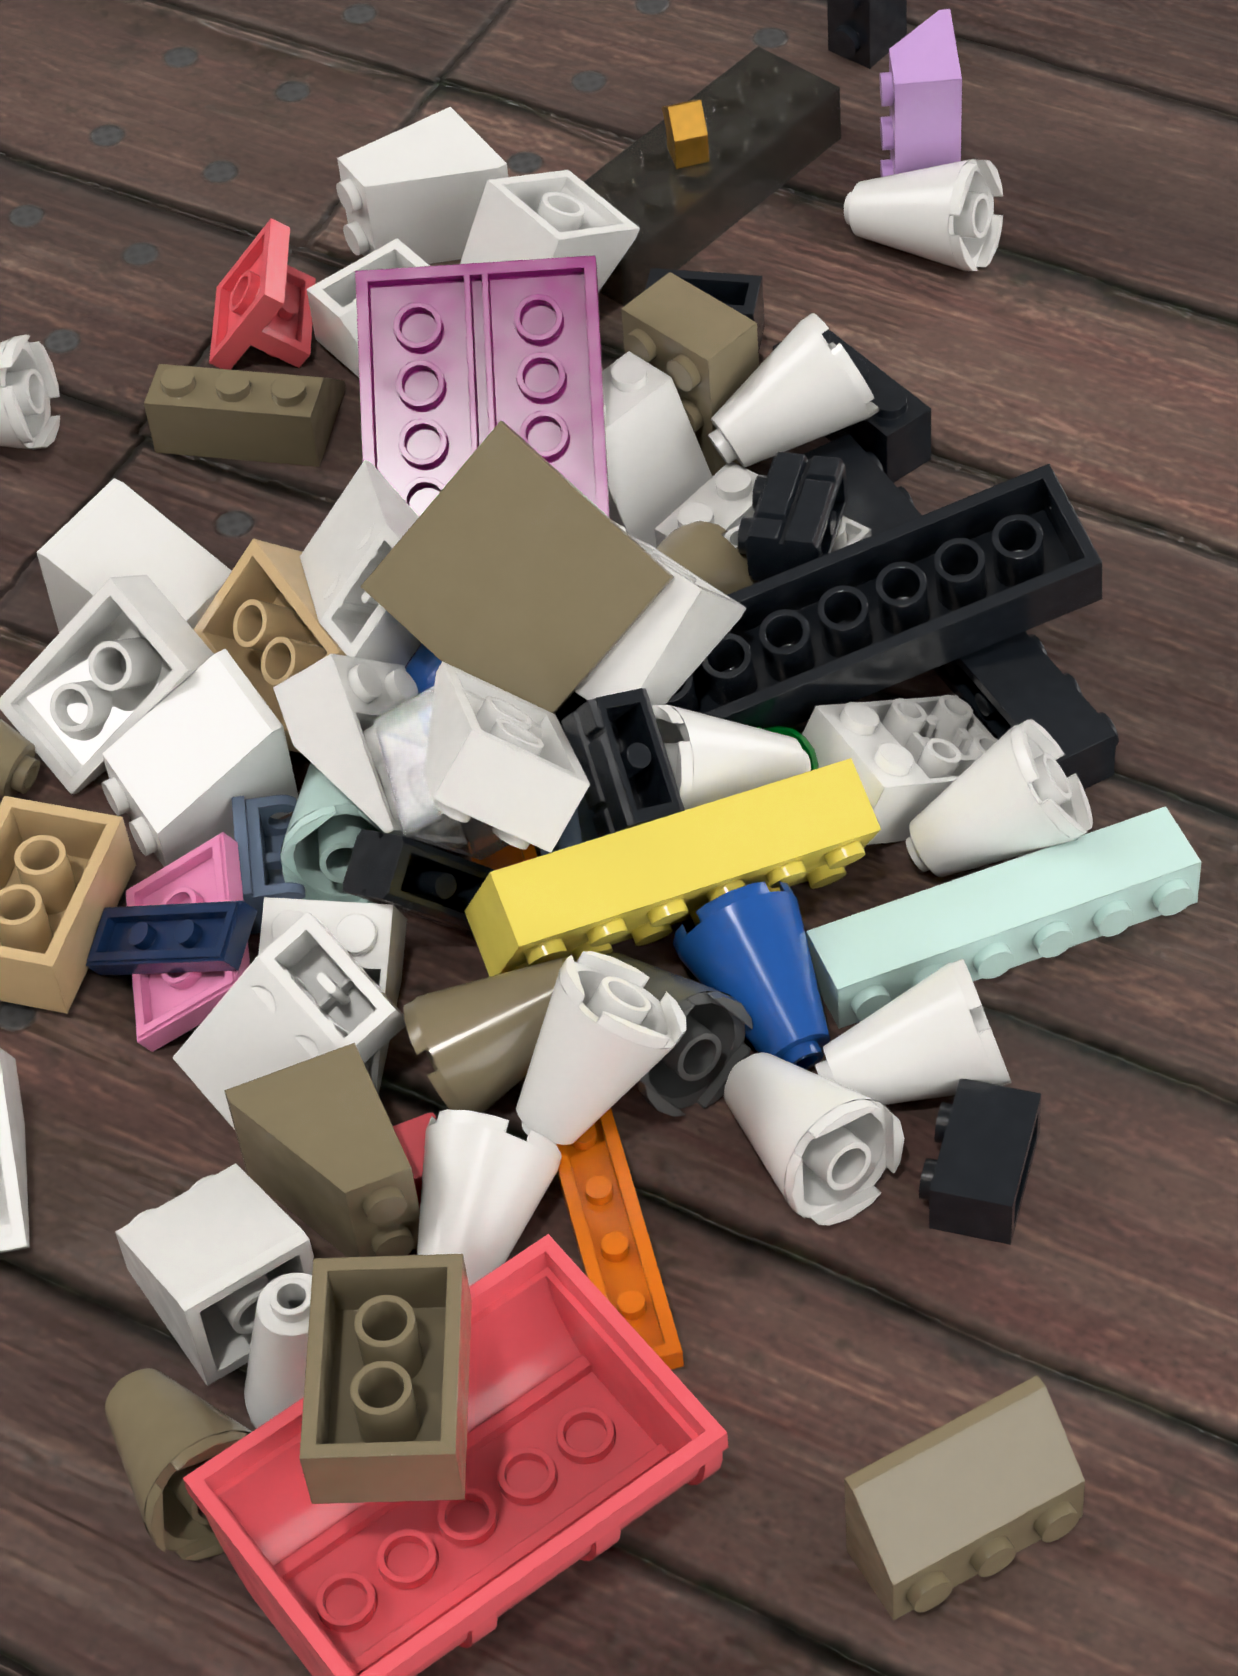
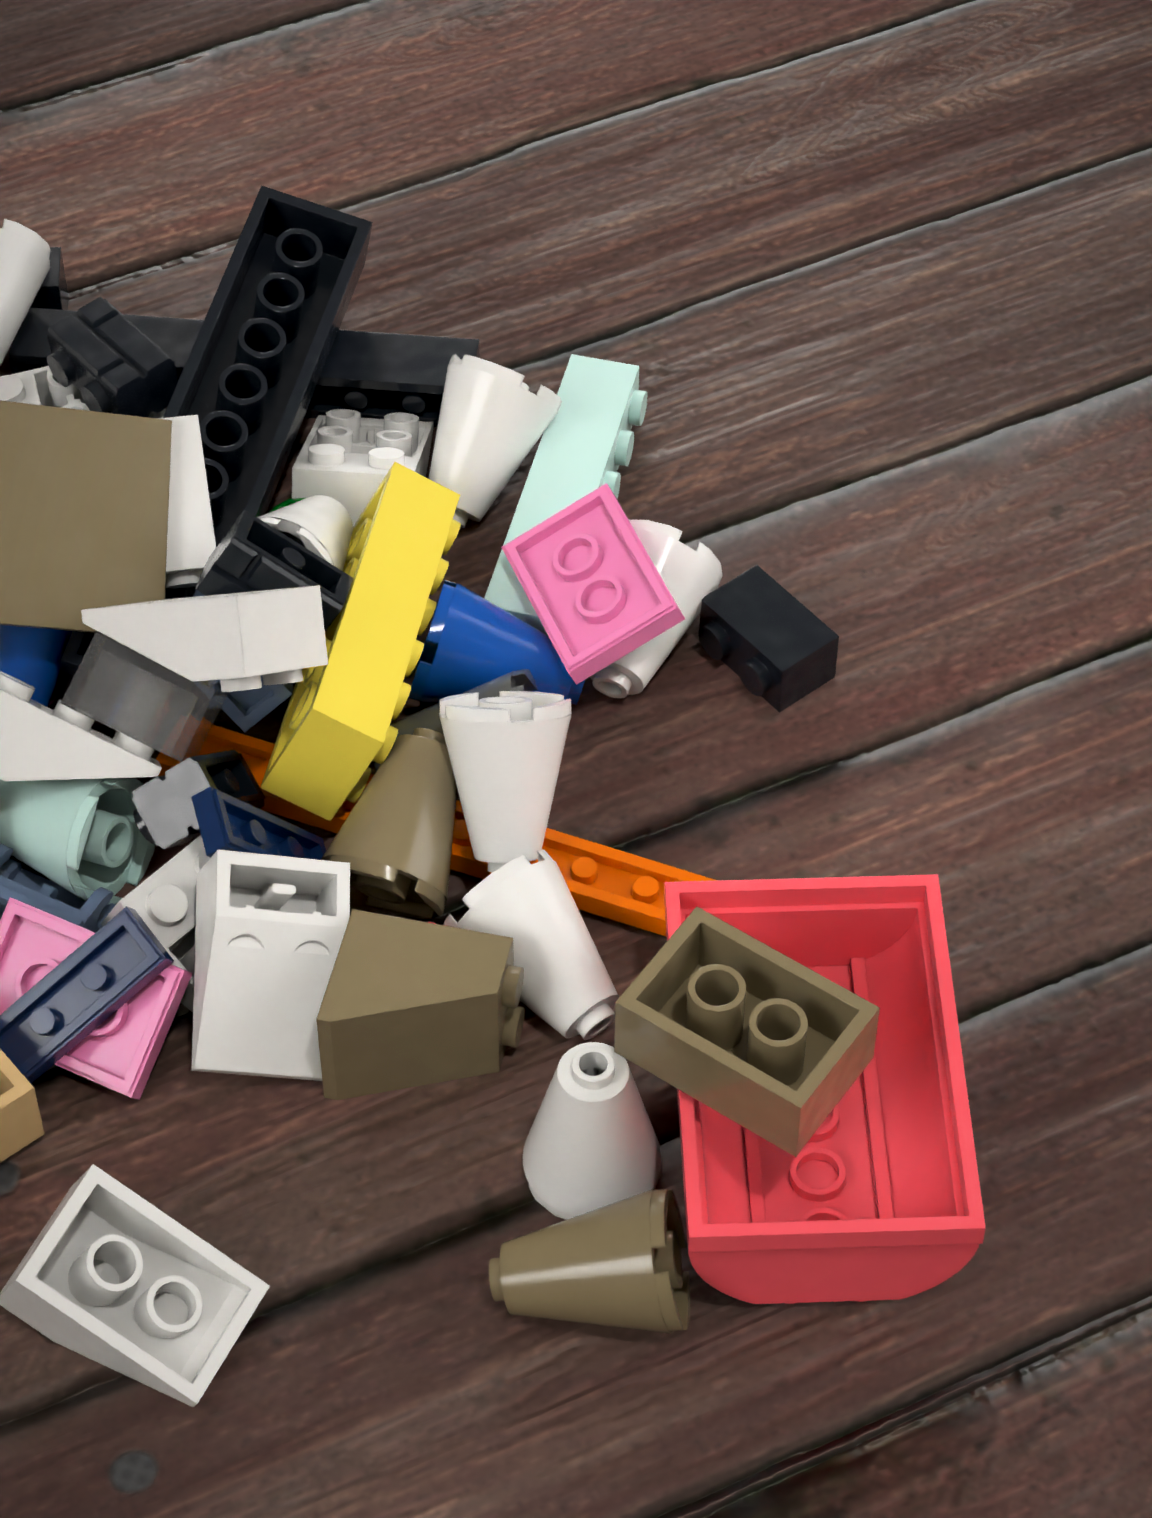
camera: 60 degrees left, 0 degrees up
white slope [115,1163,314,1386] -> none
white cone [724,1052,905,1226] -> none
slope [844,1375,1085,1621] -> none
none -> dark blue tile [191,787,326,860]
none -> bright pink tile [501,483,685,685]

